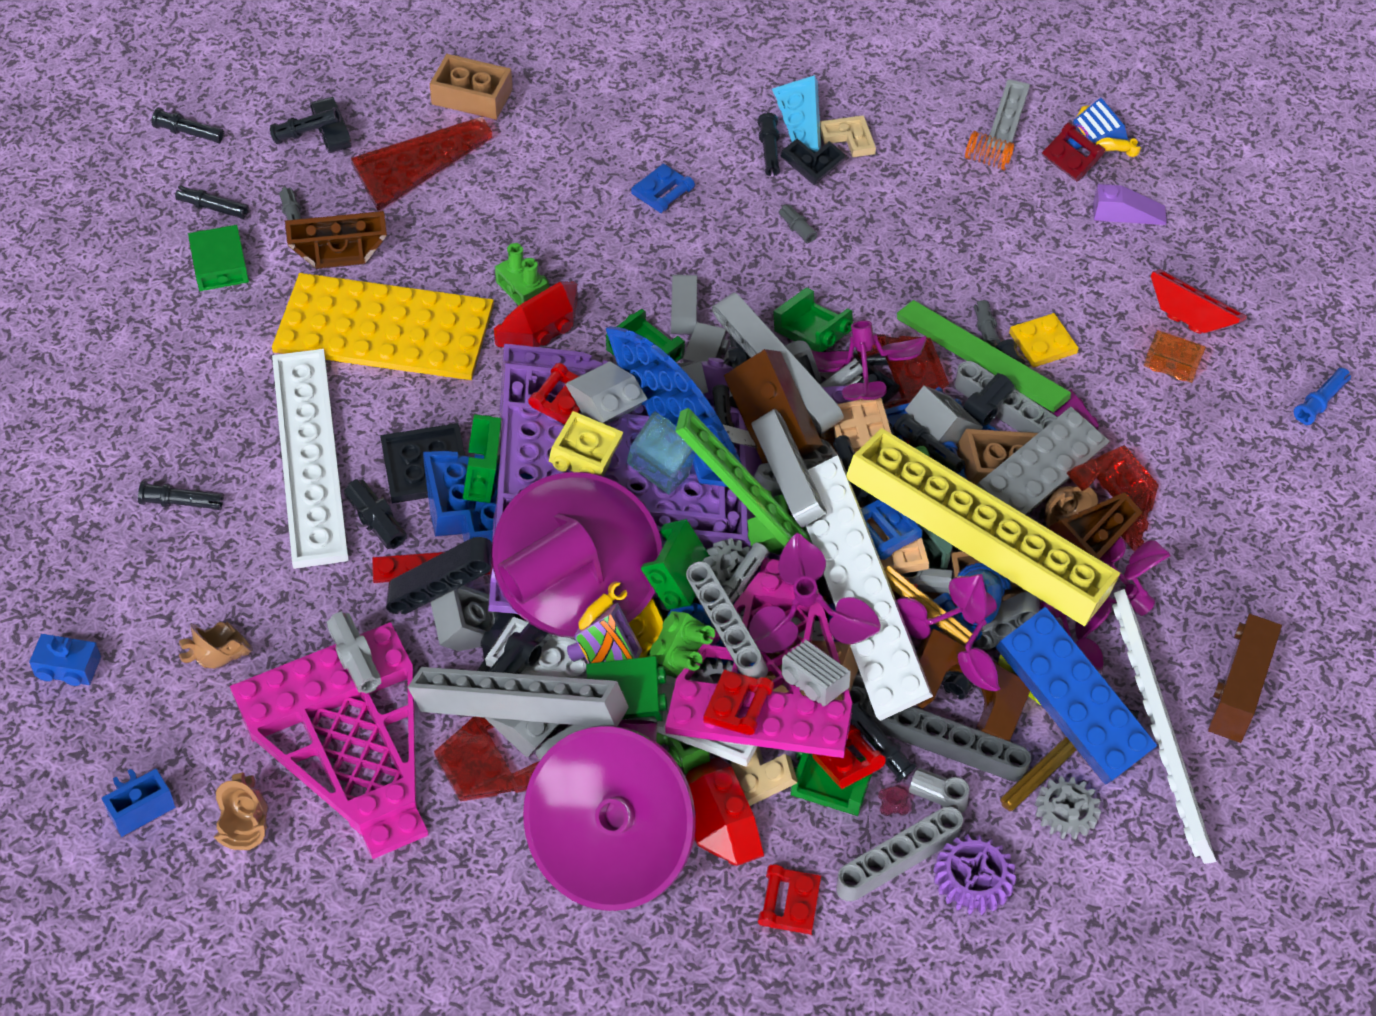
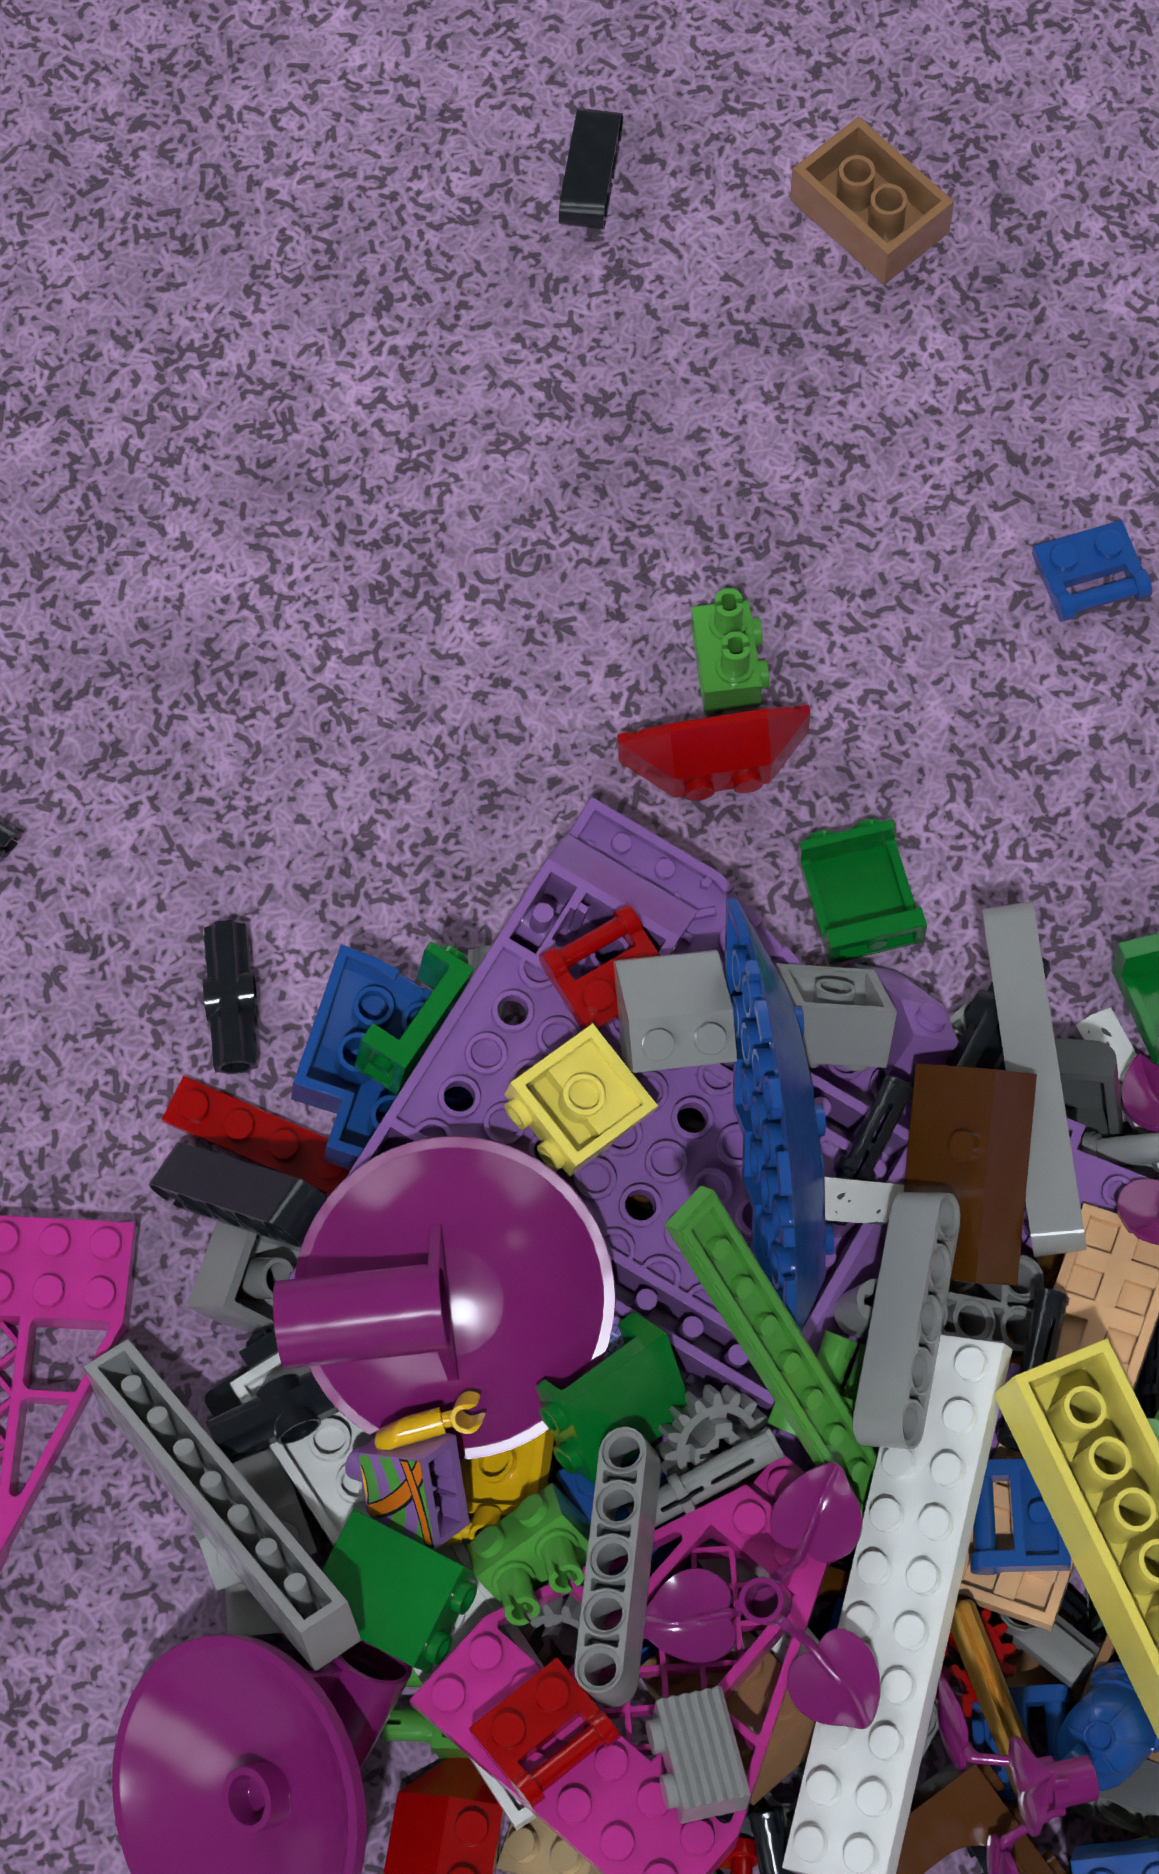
camera: 35 degrees right, 15 degrees up
black pin [151,107,224,144] -> none
black pin [175,185,249,220] -> none
green panel [188,225,249,291] -> none
black pin [270,107,341,144] -> none
yellow plate [272,273,494,380] -> none
white plate [272,349,349,569] -> none
dark grey axle [279,187,302,220] -> none
reddish brown wedge [285,211,387,269] -> none
light grey piece [326,611,382,694] -> none
clear red wing [351,116,492,211] -> none
black plate [380,423,465,504] -> none
clear red wing [434,716,539,802] -> none
clear light blue slope [626,411,695,495] -> none
light grey beam [671,274,697,335] -> none
light grey brick [683,322,729,363] -> none

